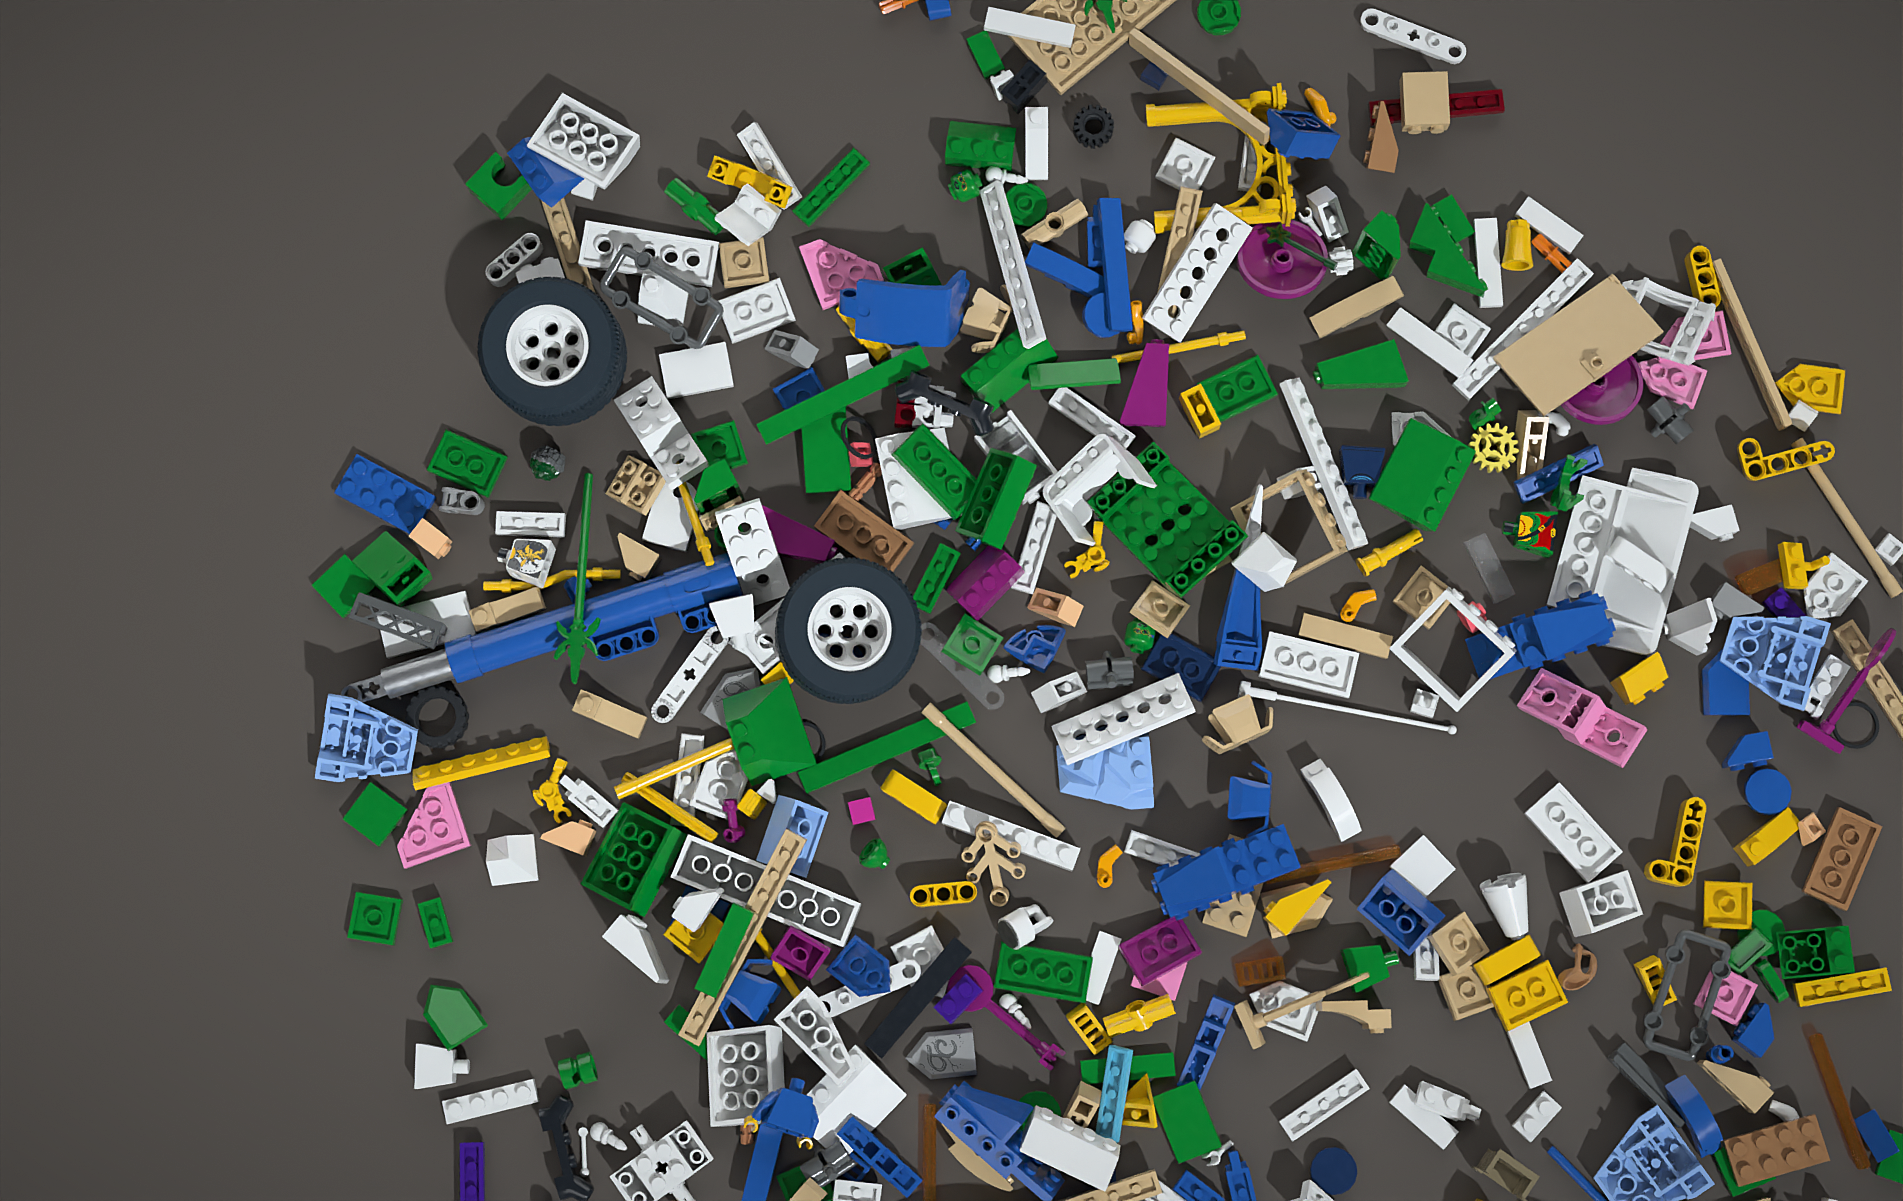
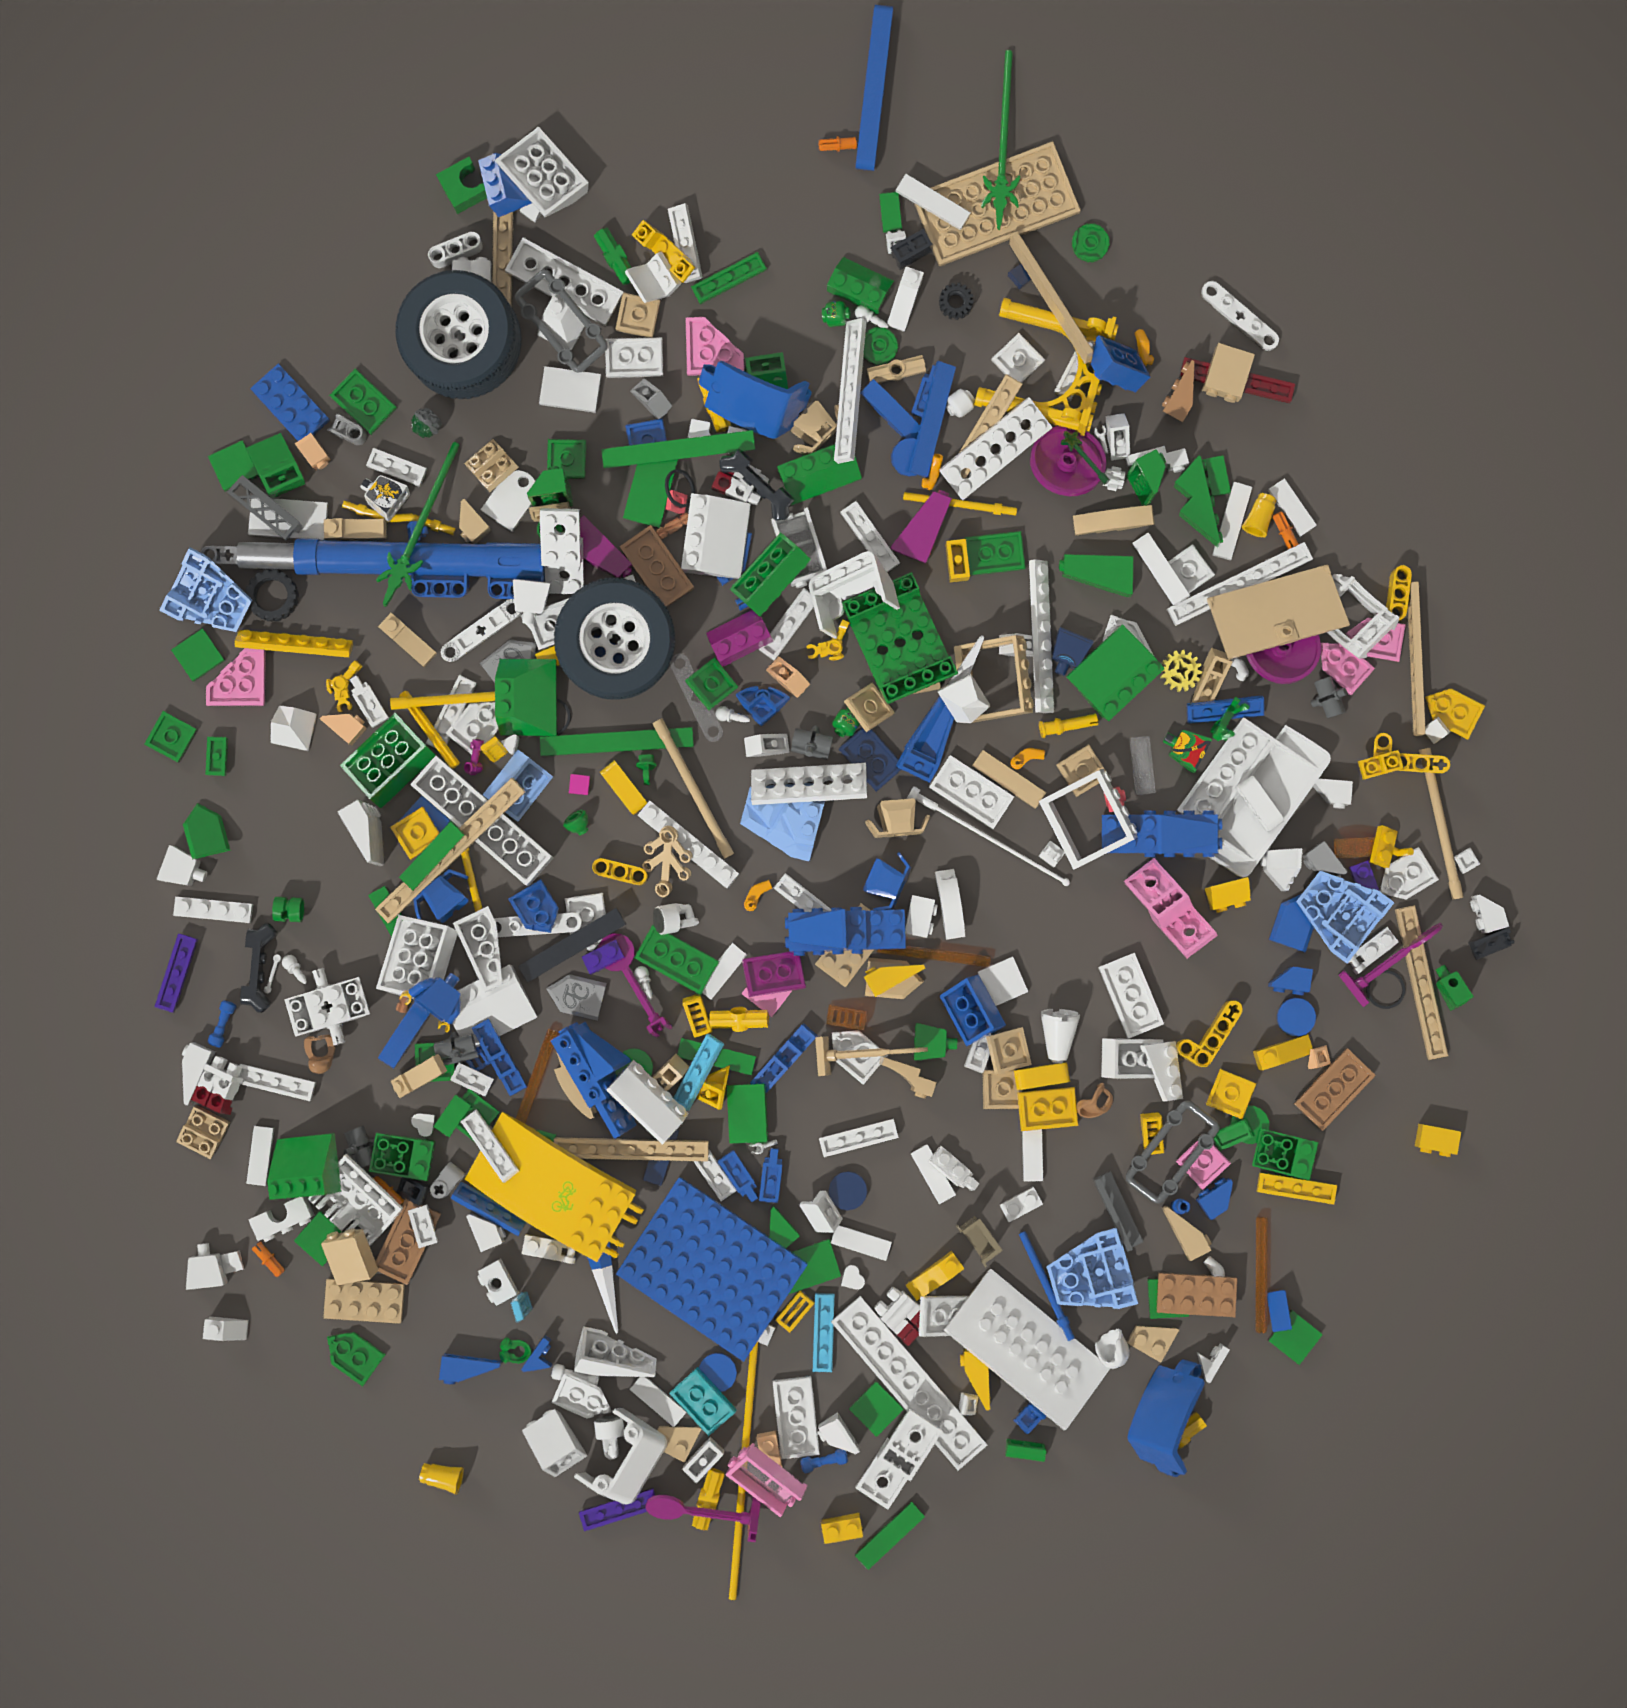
camera: 15 degrees right, 5 degrees up
white bracket [614,376,708,490] -> none
white slope [672,888,724,932] -> none
yellow bar [676,460,714,566] -> none
magenta slope [770,926,831,981] -> none
green tile [891,423,977,520] -> none
green plate [913,543,961,614] -> none
green slope [1028,358,1121,390] -> none
green piece [1469,398,1502,430] -> none
blue arch [1665,1074,1723,1158] -> none
green beam [1754,959,1789,1003] -> none
none -> white brick [905,895,938,938]
none -> white slope [1125,446,1189,473]
none -> white wing [1140,1041,1183,1101]
none -> yellow slope [1358,750,1404,780]

